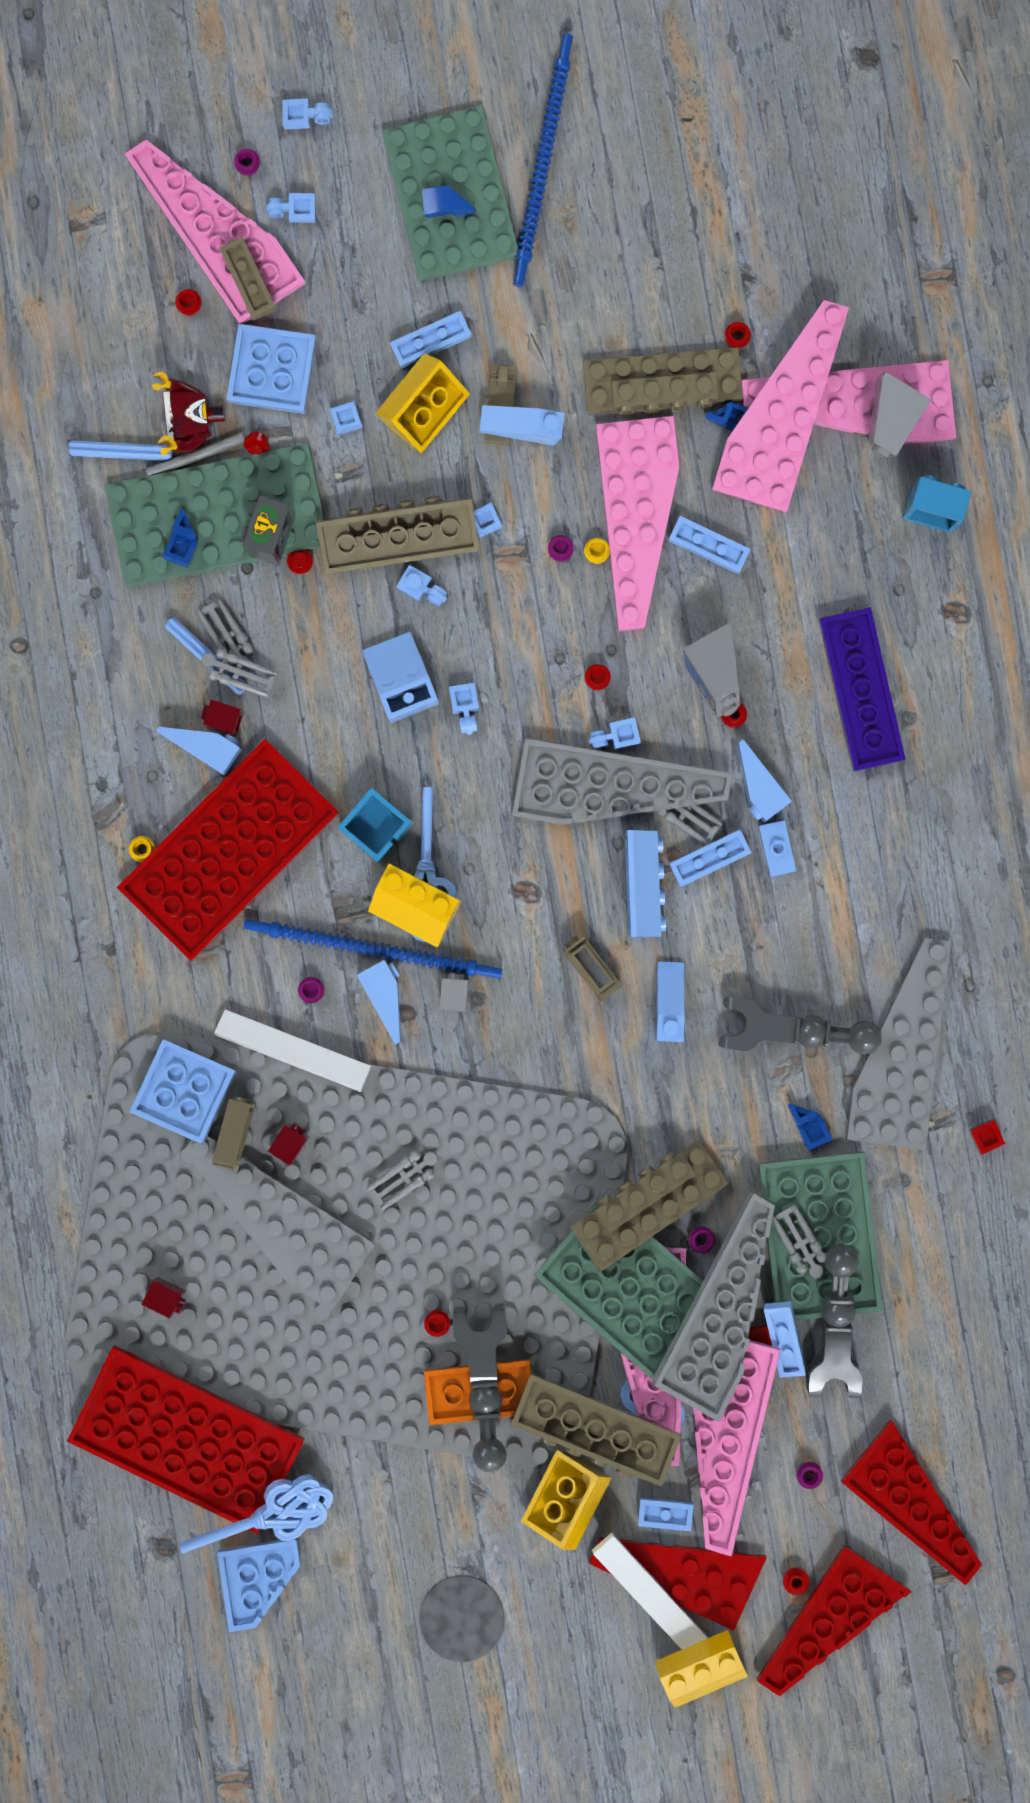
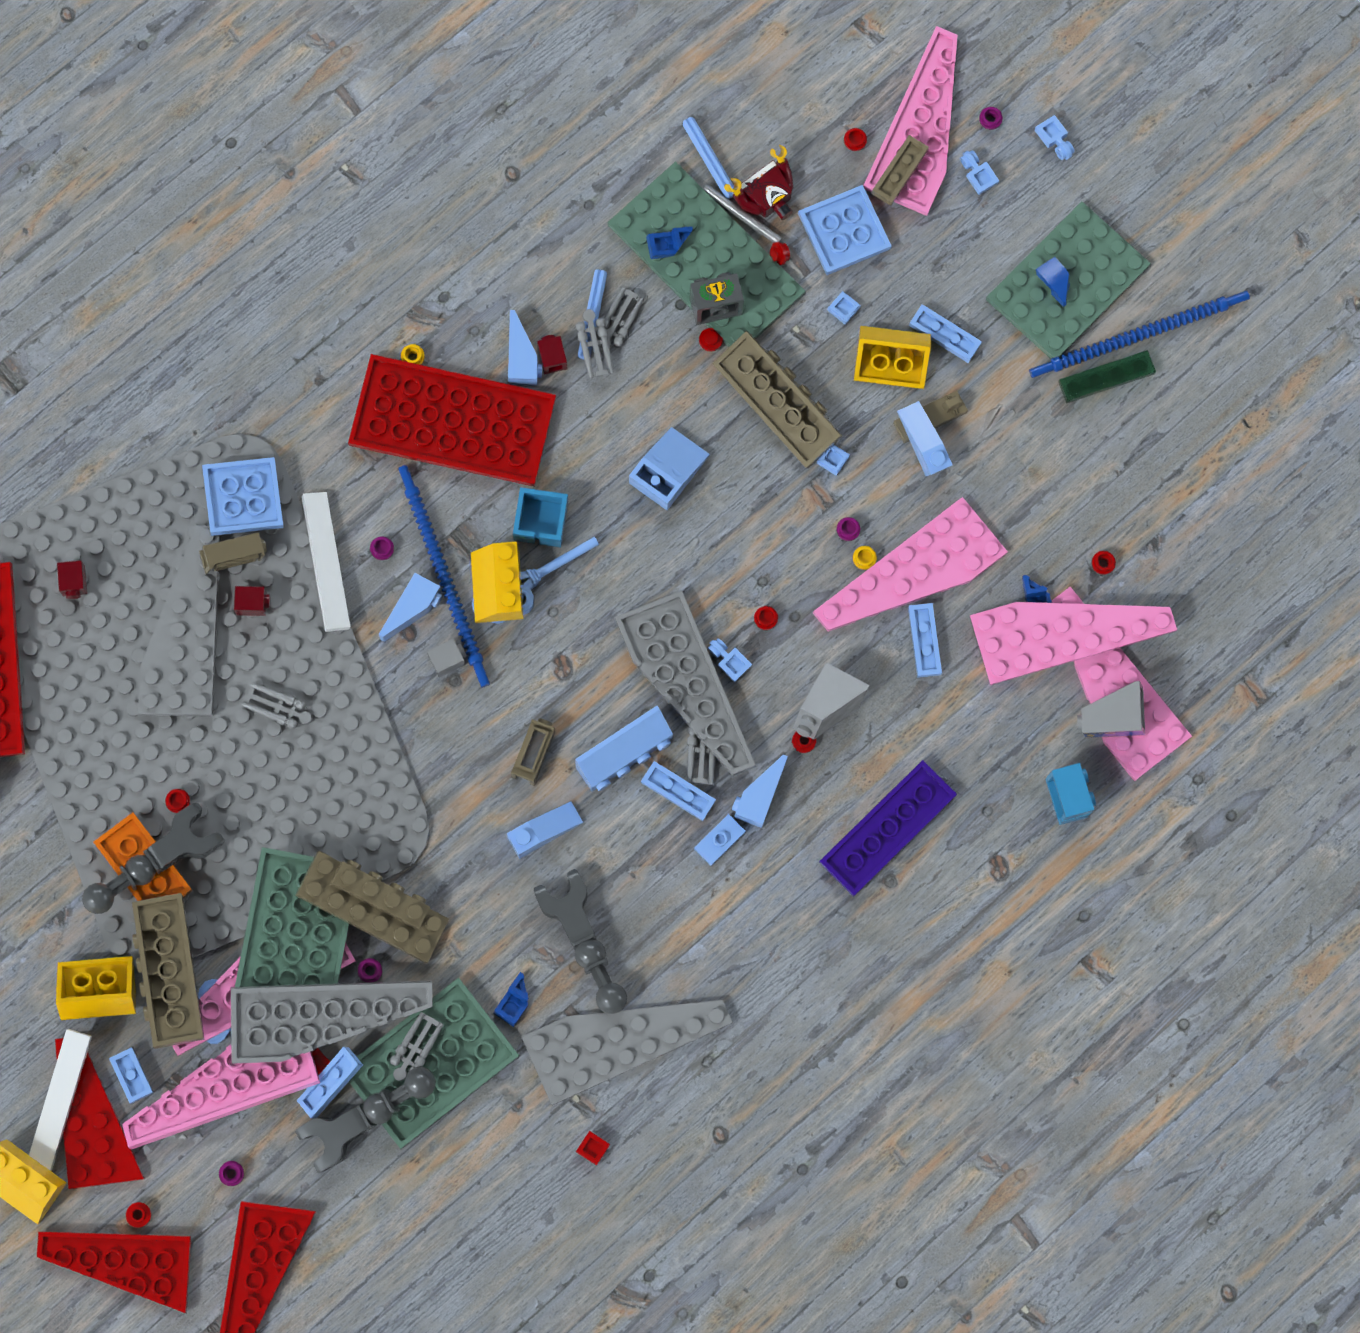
camera: 50 degrees right, 10 degrees down
light blue plate [396,565,447,606] -> none
light blue plate [449,683,479,735] -> none
dark tan plate [583,347,743,415] -> none
none -> clear green plate [1058,350,1156,404]

